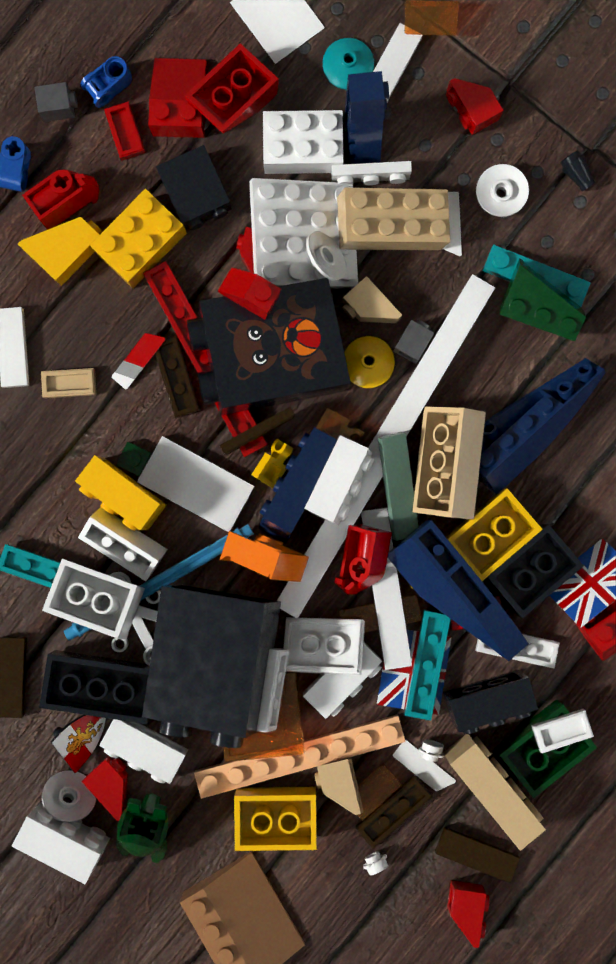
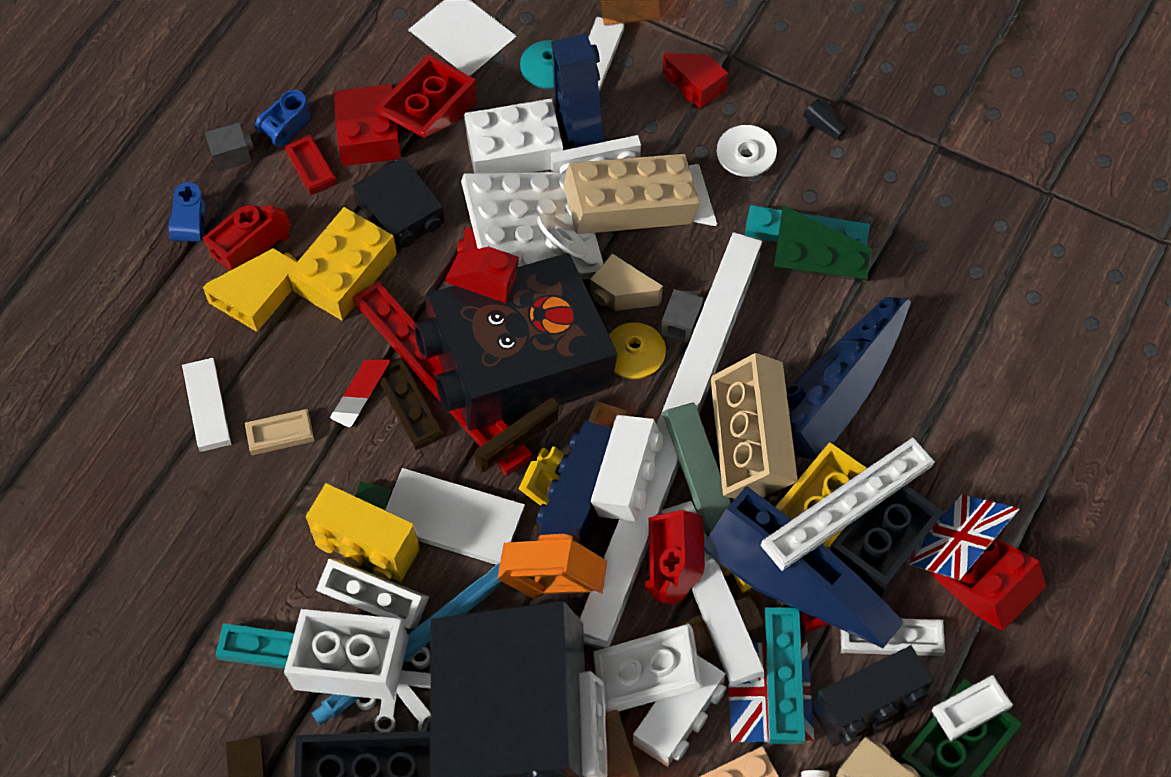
camera: 10 degrees left, 25 degrees down
none -> white tile [761,438,935,571]

